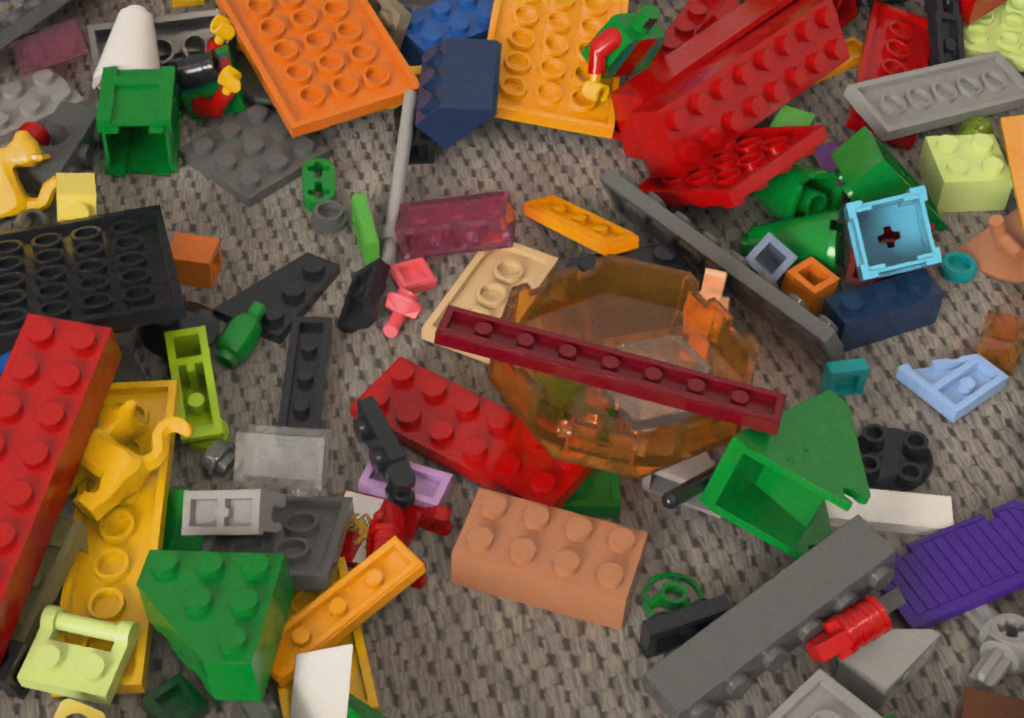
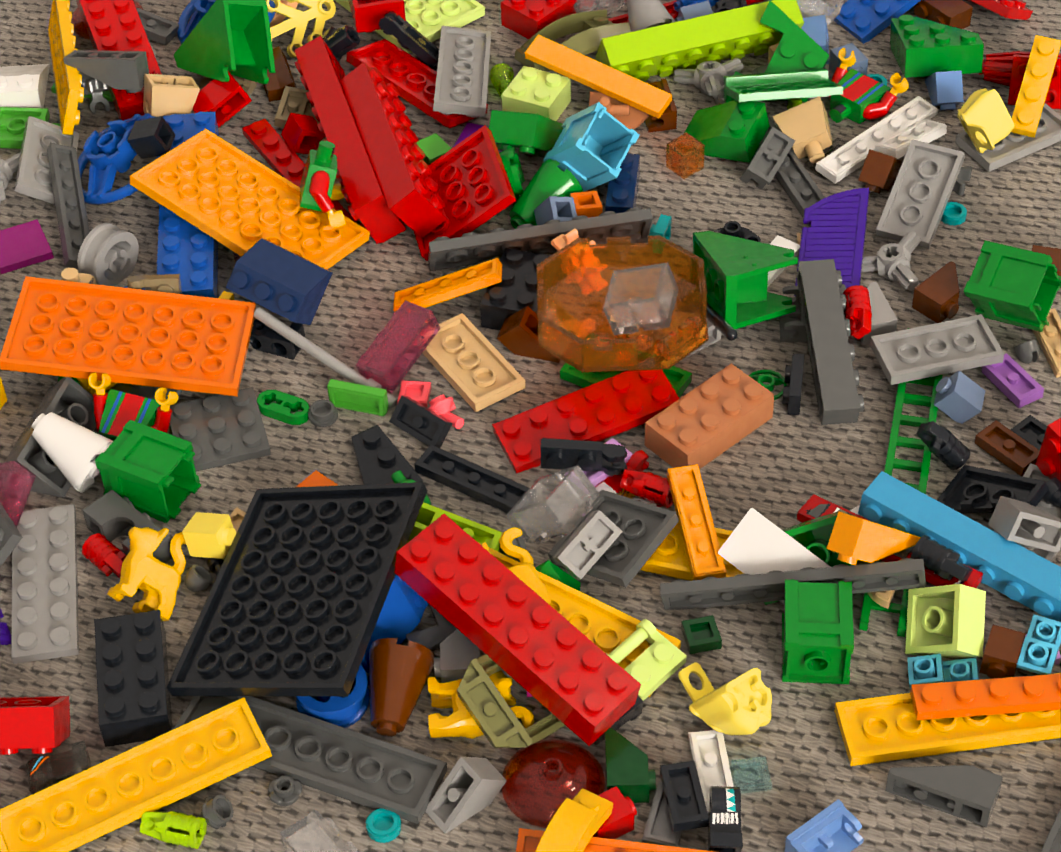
camera: 55 degrees left, 0 degrees up
green brick [136,550,295,702] -> none
black hinge [170,49,222,90] -> none
dark red tile [434,305,787,435] -> none
light blue wing [895,354,1009,423] -> none

